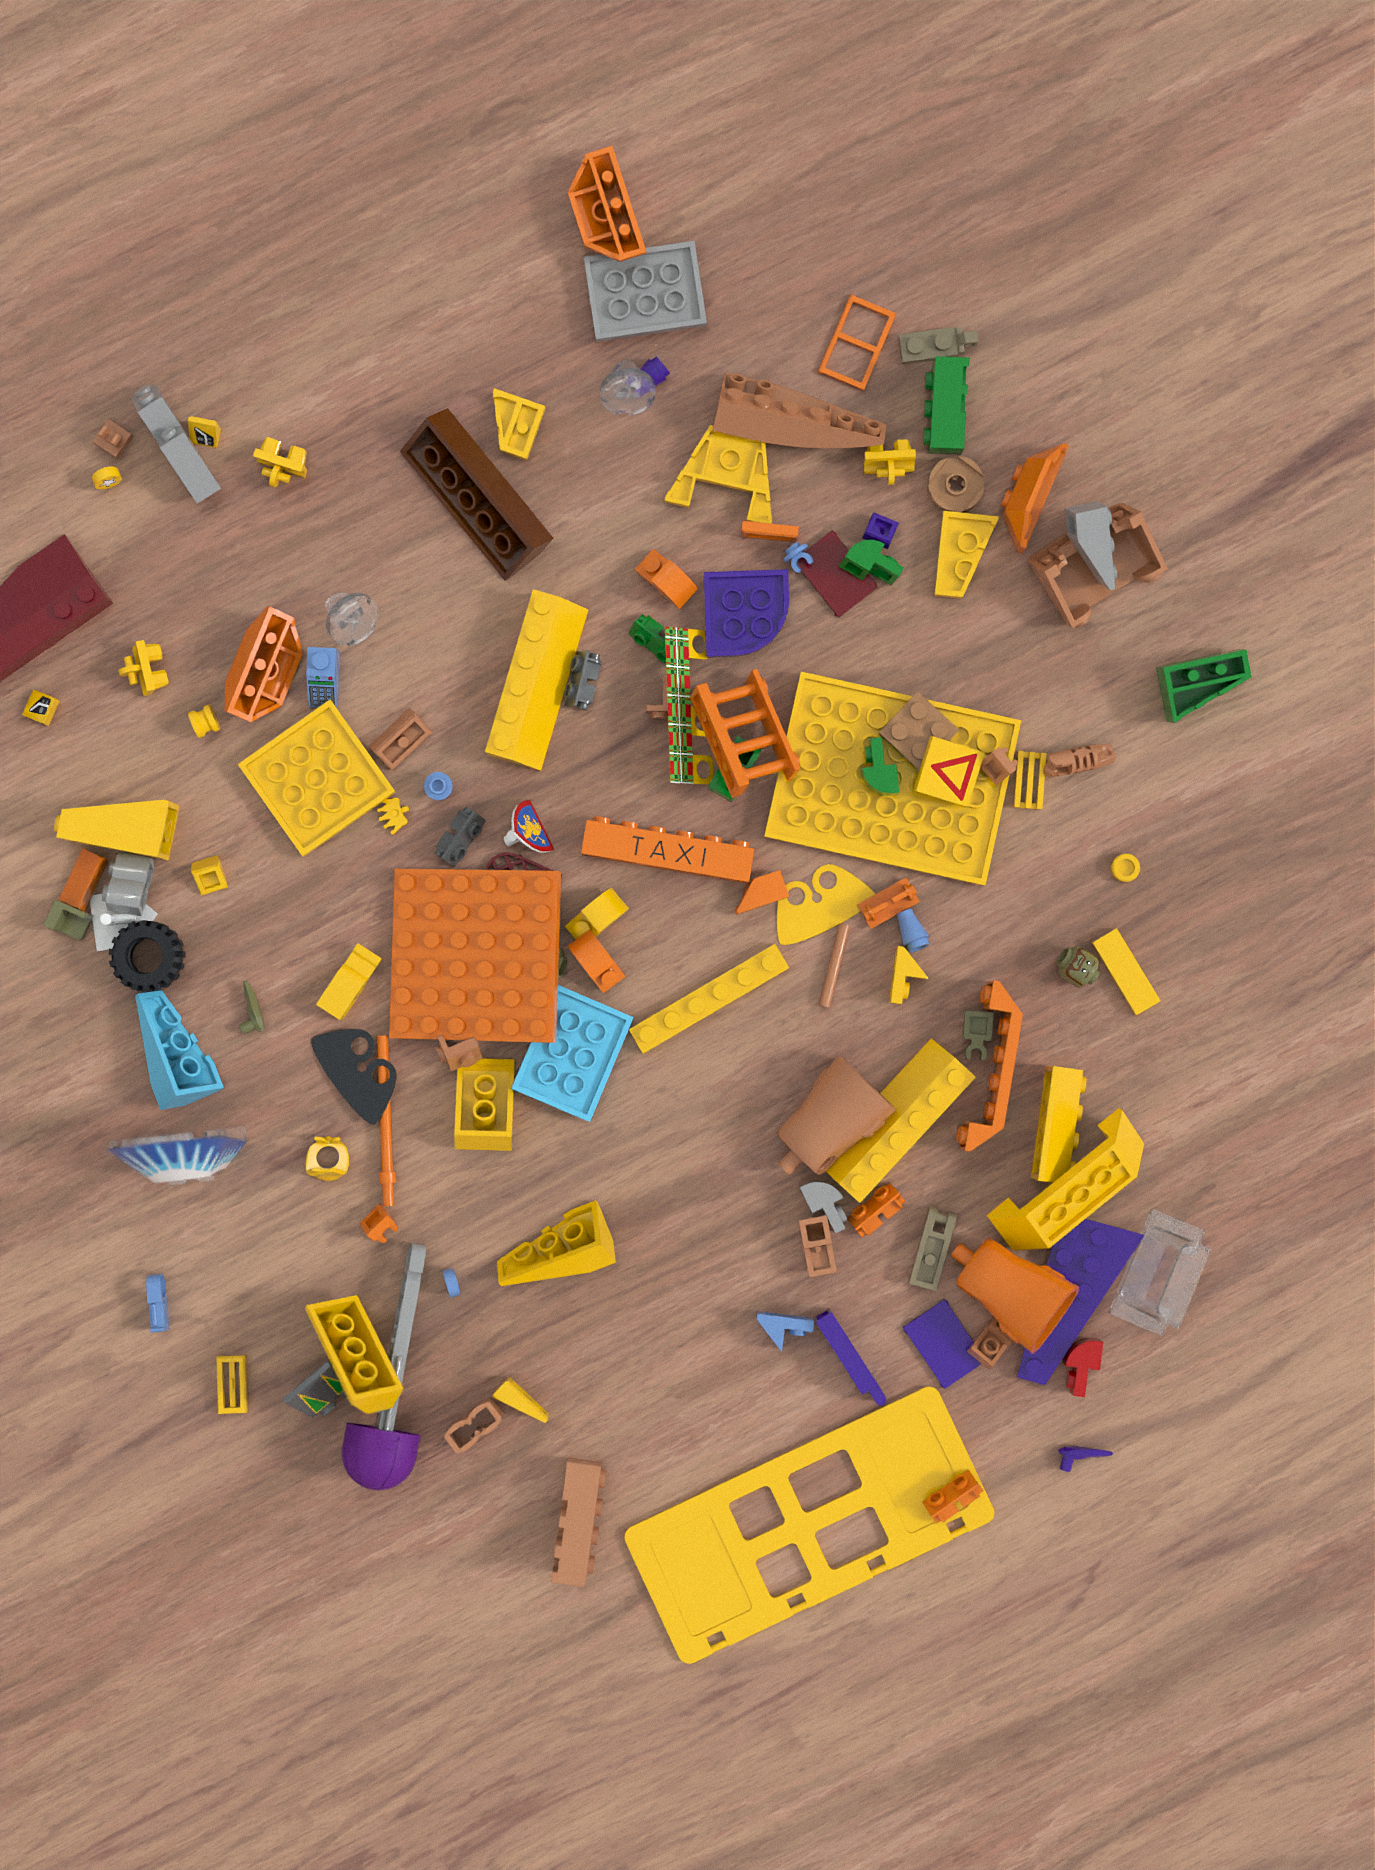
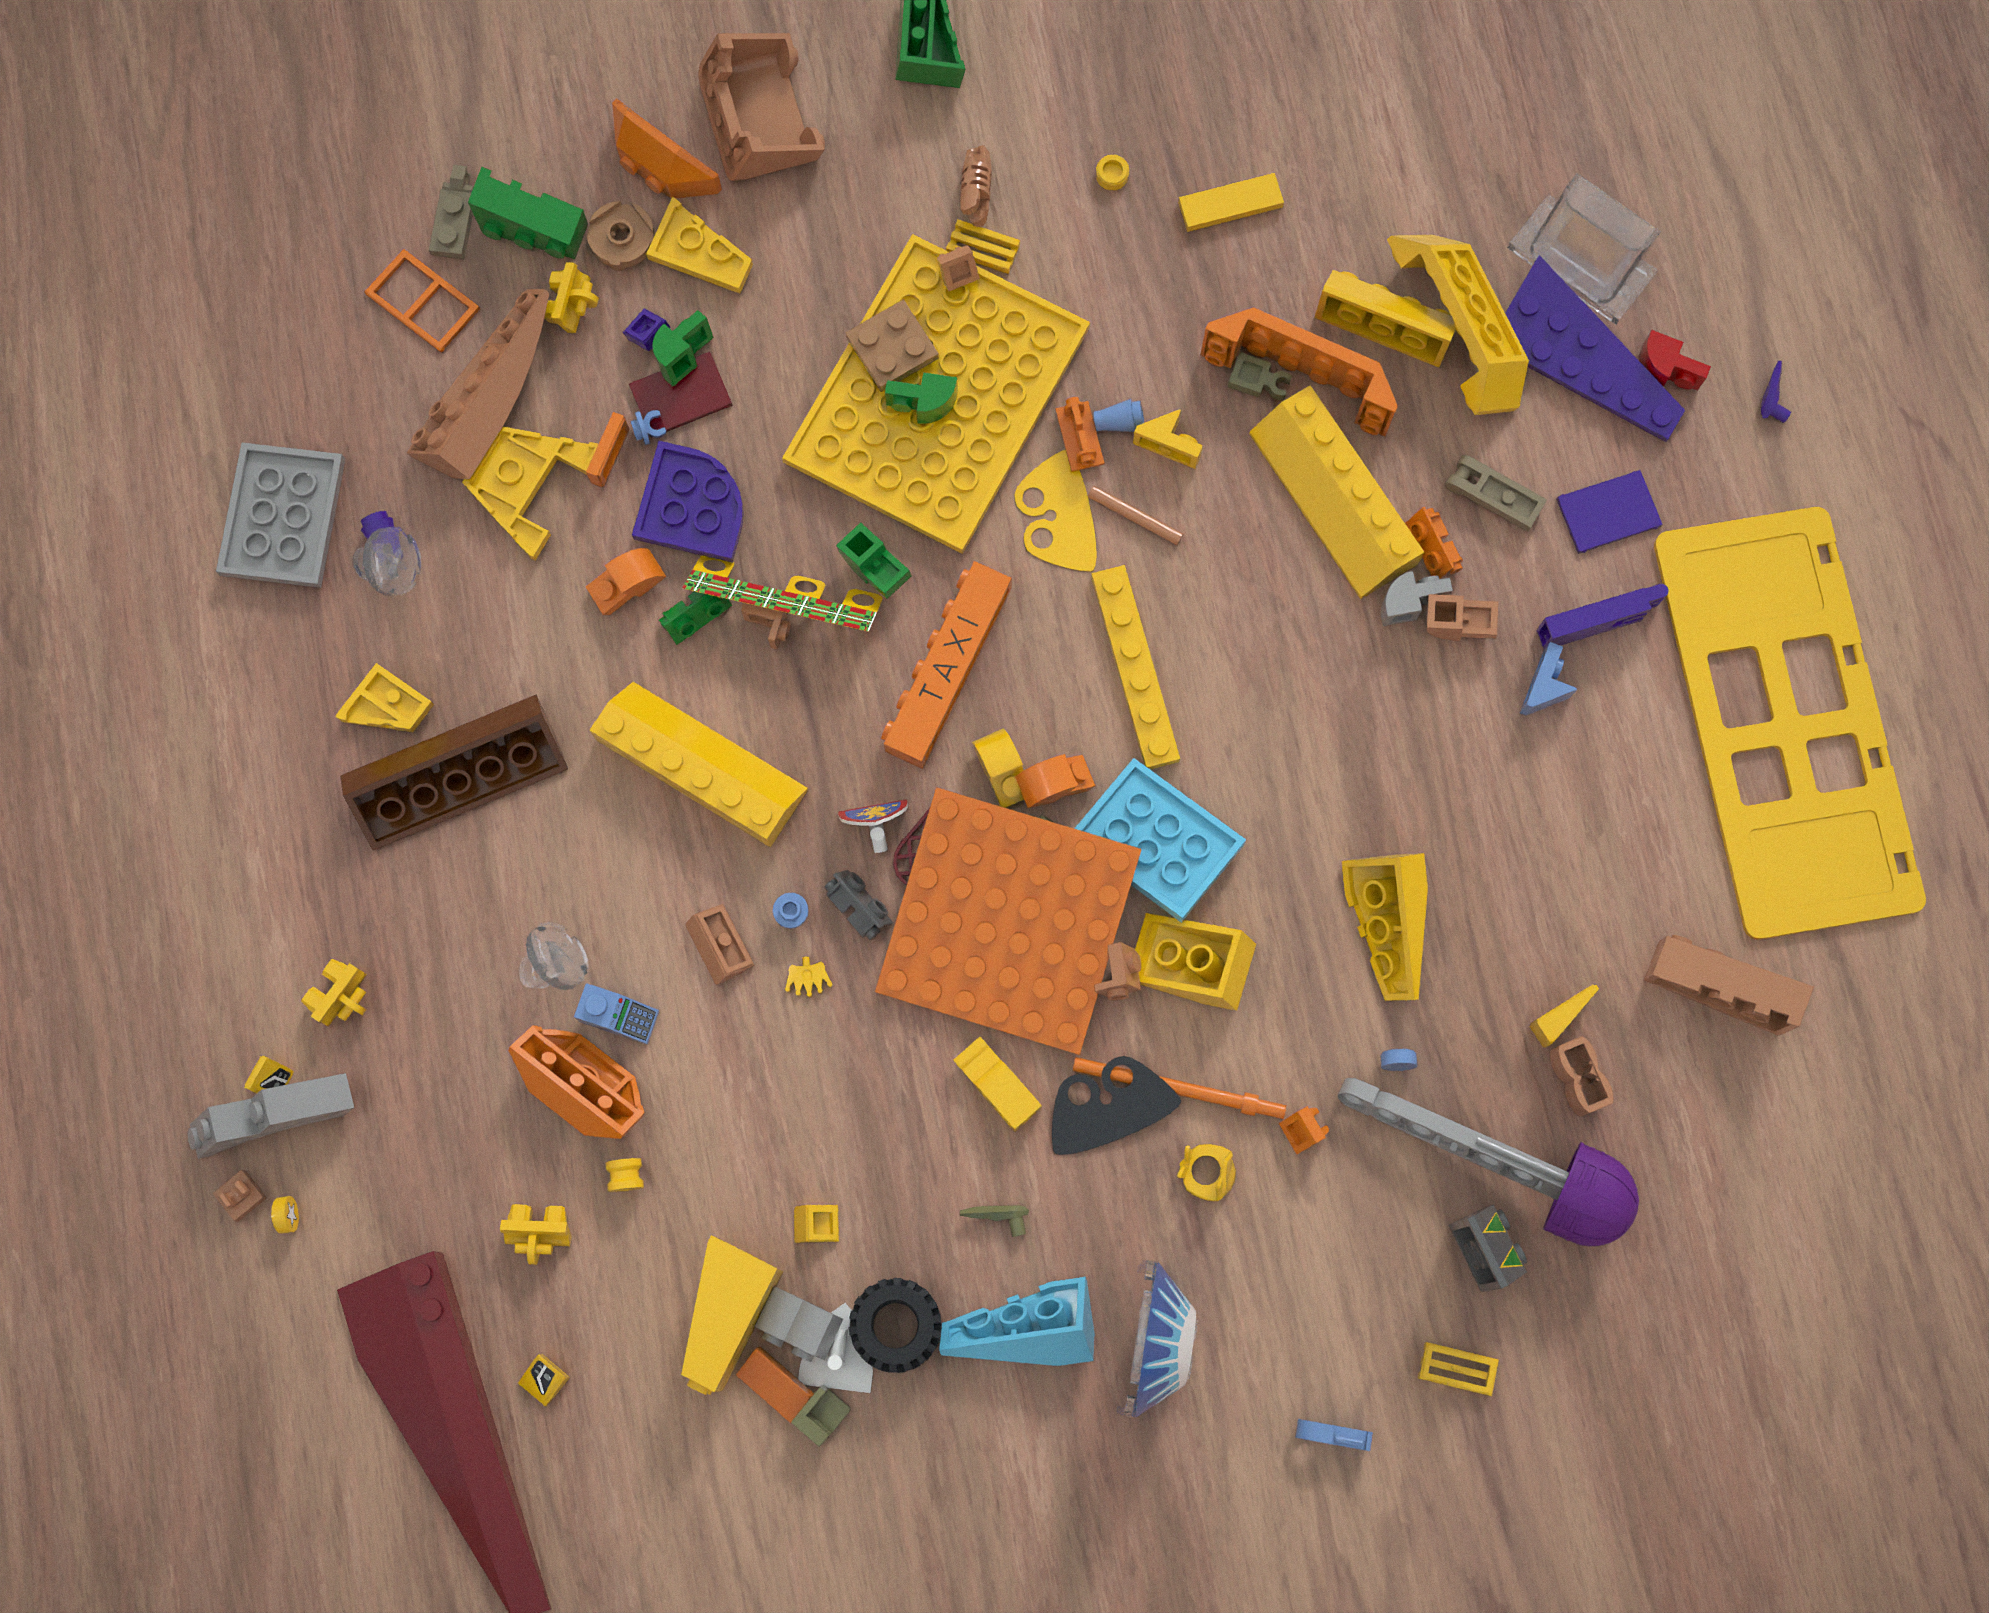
camera: 70 degrees left, 10 degrees down
yellow plate [238,700,396,857] -> none
yellow slope [305,1295,403,1414] -> none
dark grey hinge [564,650,602,710] -> none
orange wedge [568,146,647,262] -> none
orange fence [689,669,800,798] -> none
orange slope [734,870,789,915] -> none
nougat torso [777,1055,896,1175] -> none
yellow tile [913,736,985,807] -> none
orange hinge [922,1469,983,1523] -> none
orange torso [951,1238,1079,1354] -> none
nougat slope [967,1317,1013,1370] -> none
olive head [1056,945,1100,988] -> none
light grey slope [1065,501,1117,590] -> none

